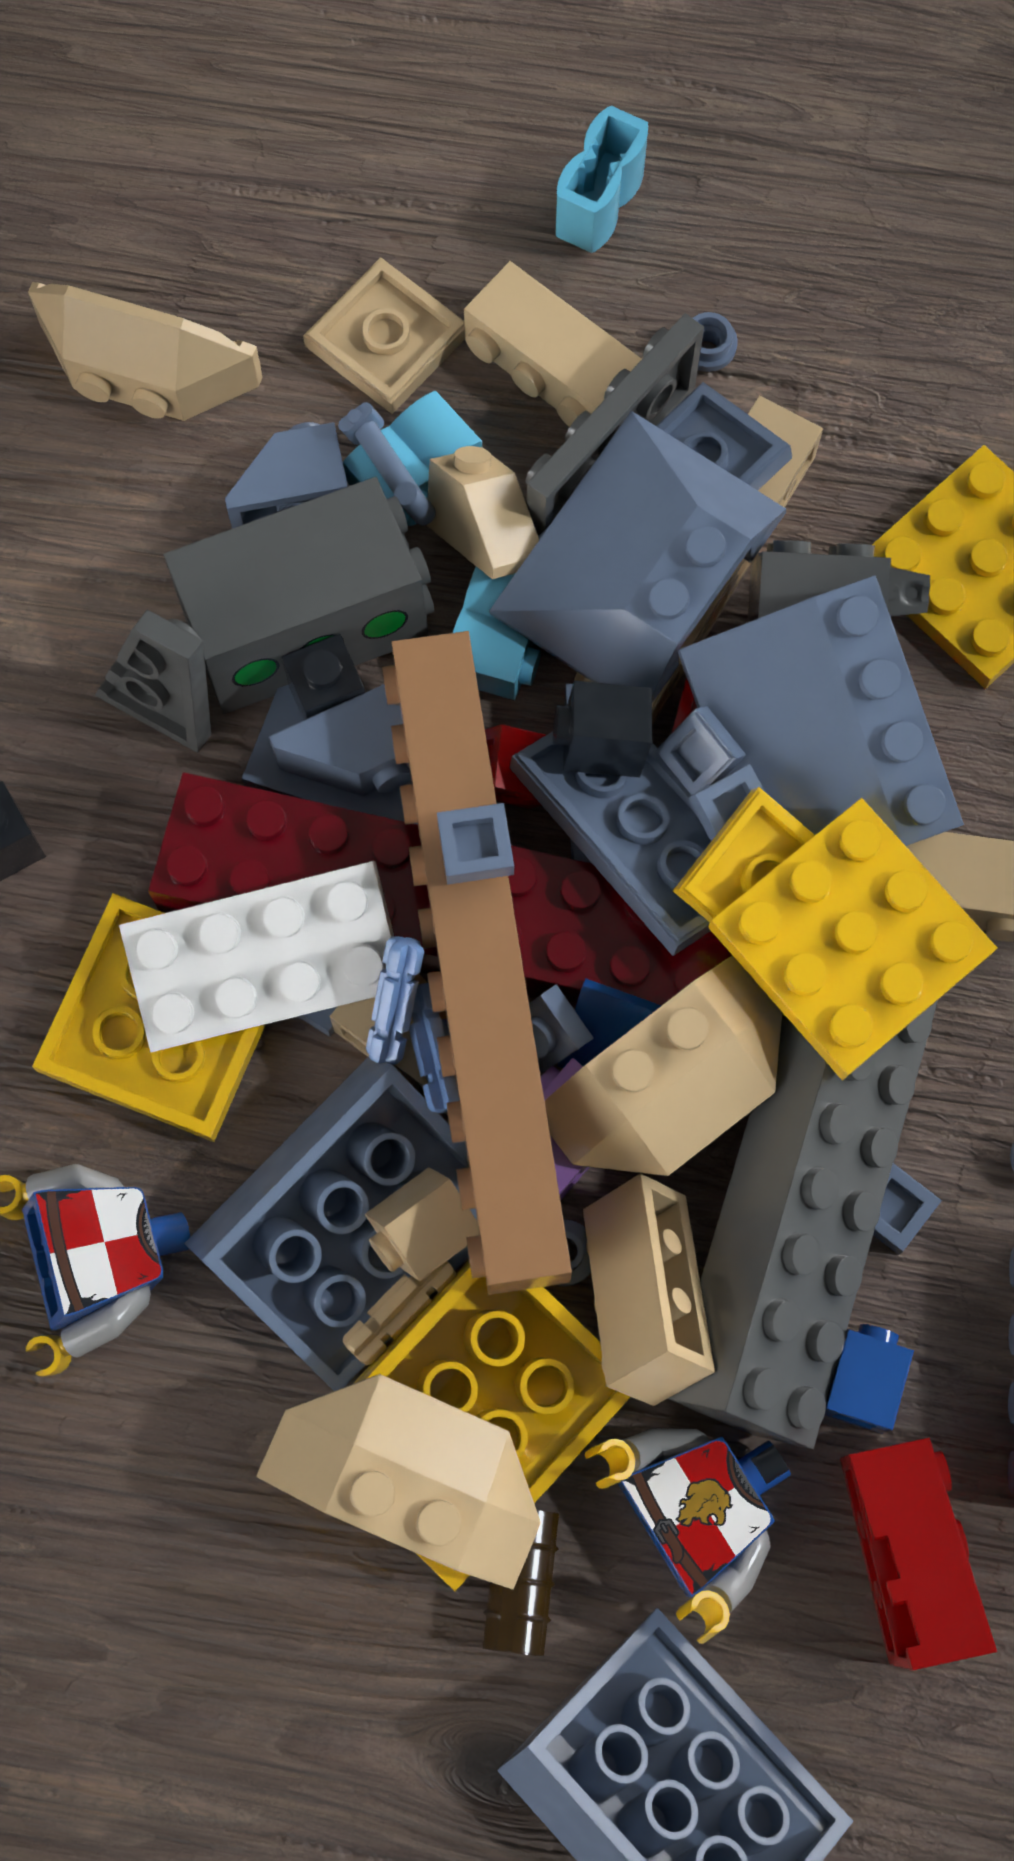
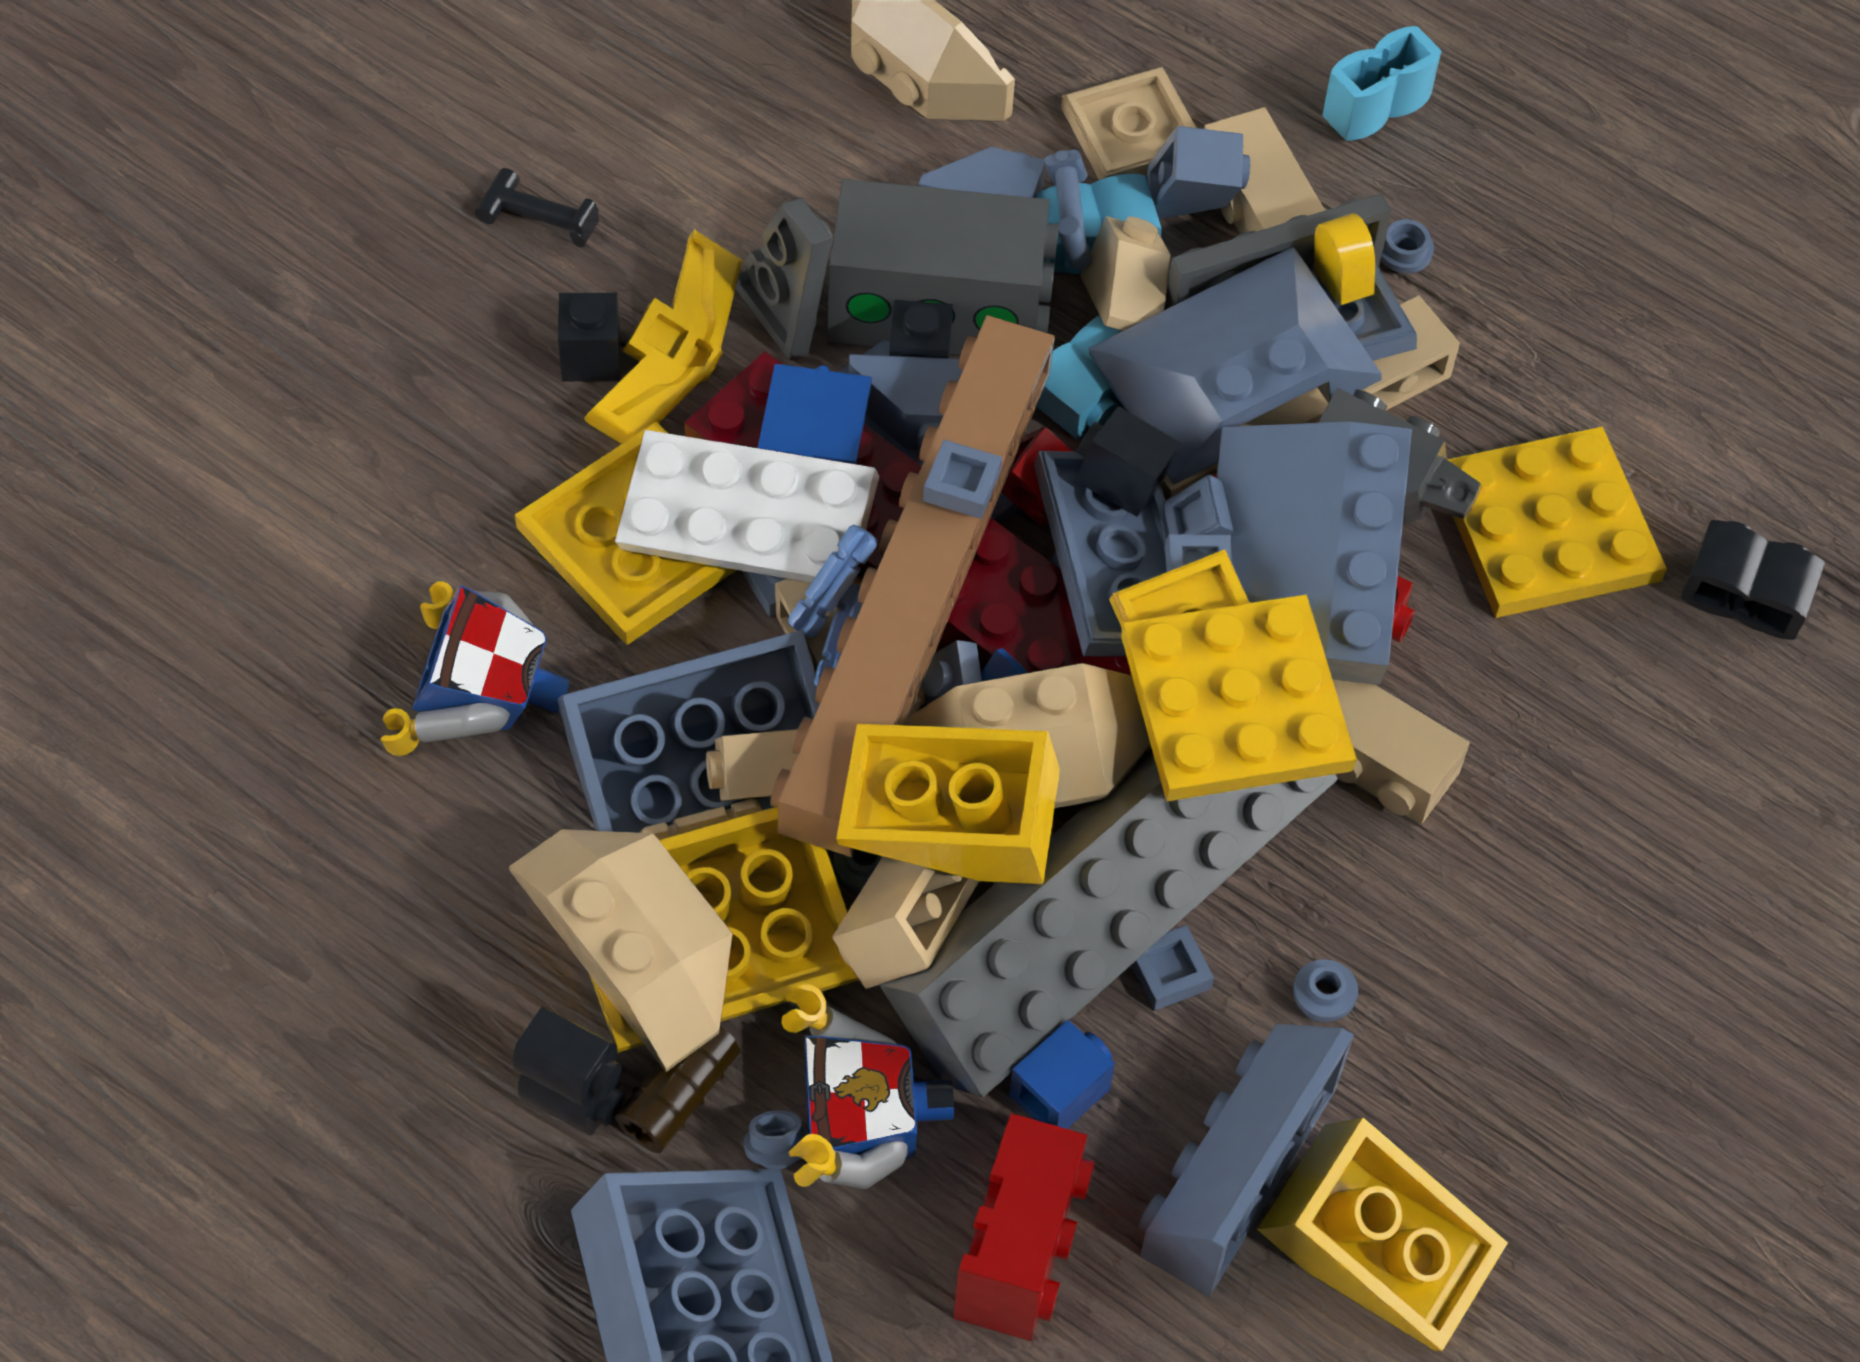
camera: 25 degrees right, 15 degrees down
none -> black brick [513,1006,625,1135]
none -> yellow plate [584,229,743,443]
none -> sand blue plate [744,1110,809,1170]
none -> blue piece [758,364,872,465]
none -> yellow slope [836,724,1060,884]
none -> sand blue slope [1147,126,1250,219]
none -> yellow piece [1314,213,1375,306]

